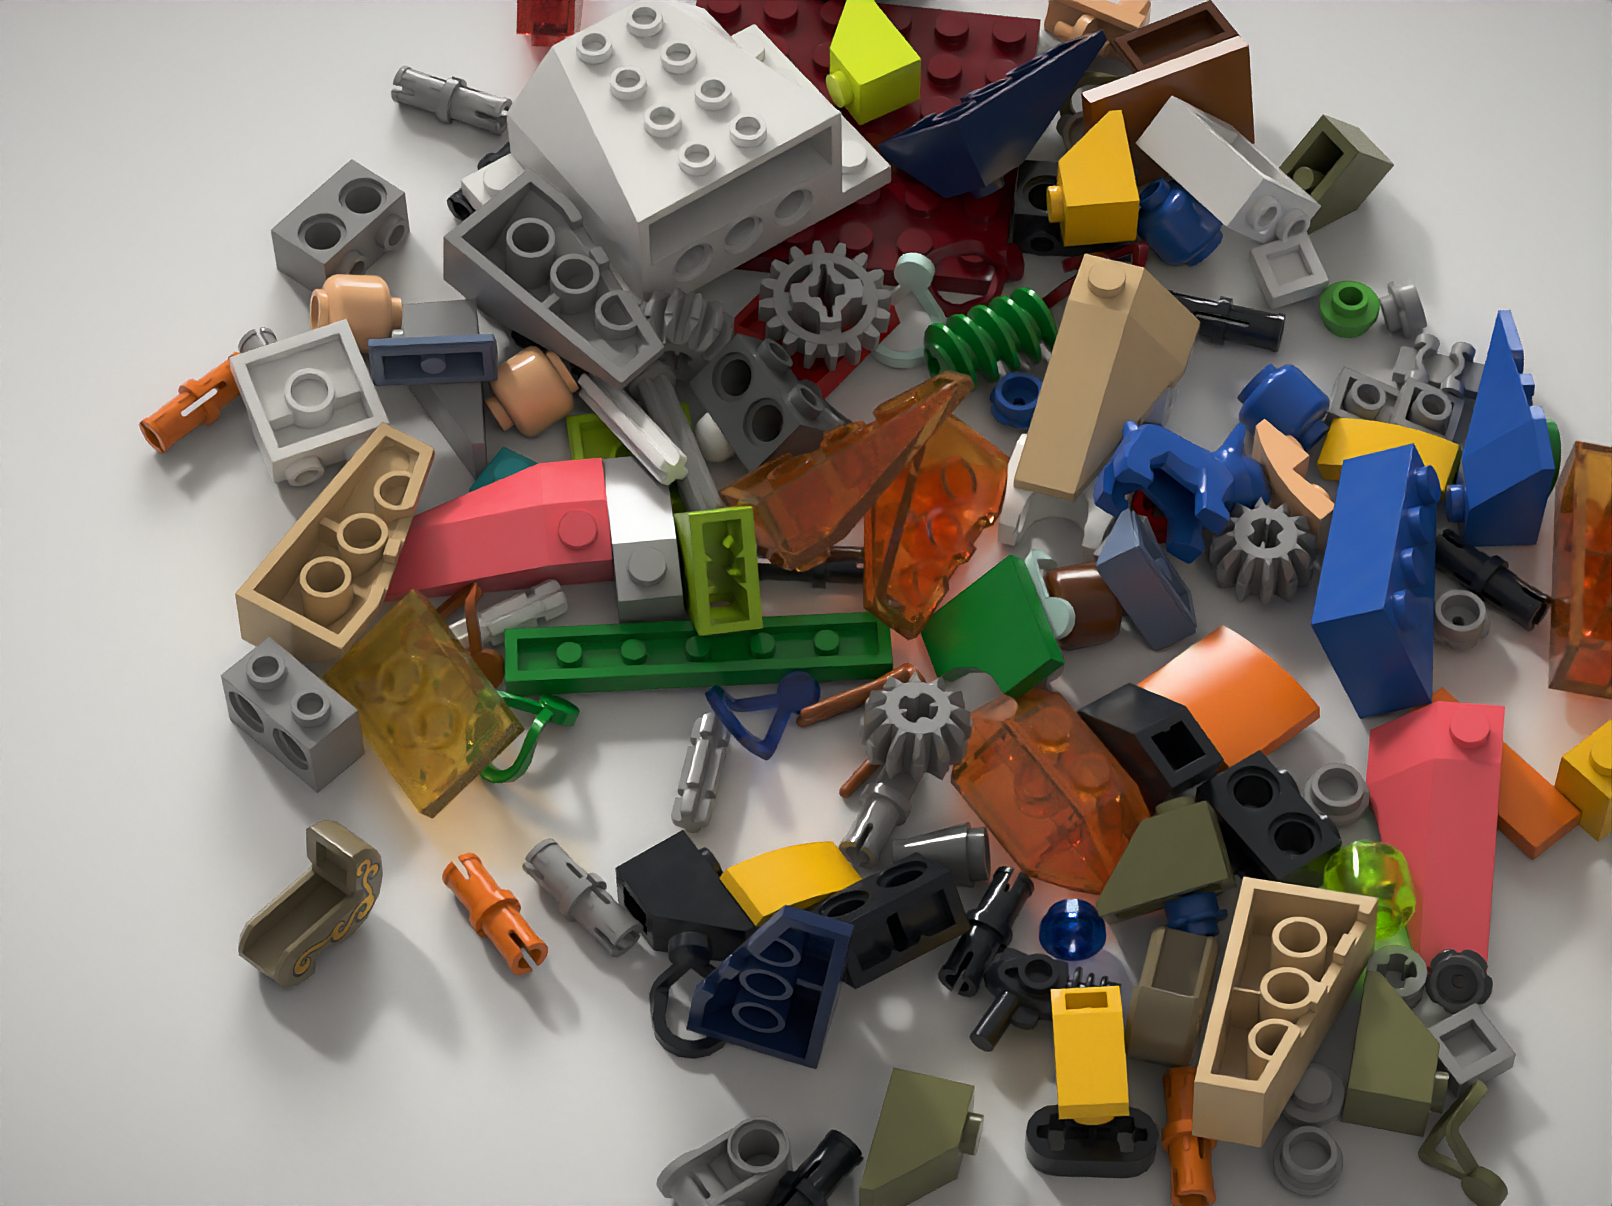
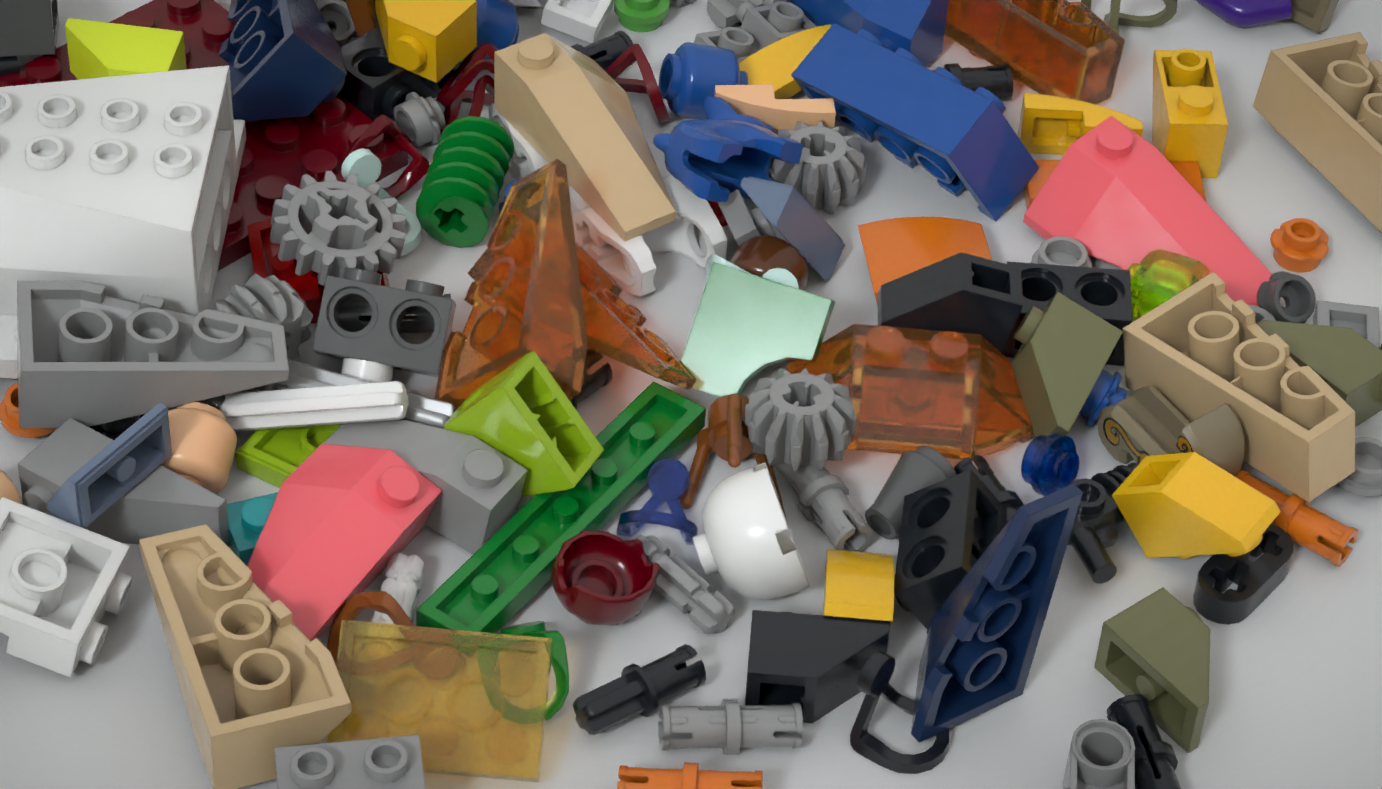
camera: 55 degrees left, 10 degrees down
none -> light grey plate [394,92,445,148]
none -> dark red hair [551,531,659,625]
none -> black axle [573,644,706,735]
none -> dark red piece [603,44,670,124]
none -> white cylinder [693,462,810,600]
none -> yellow slope [1018,93,1143,155]
none -> orange plate [1270,218,1329,273]

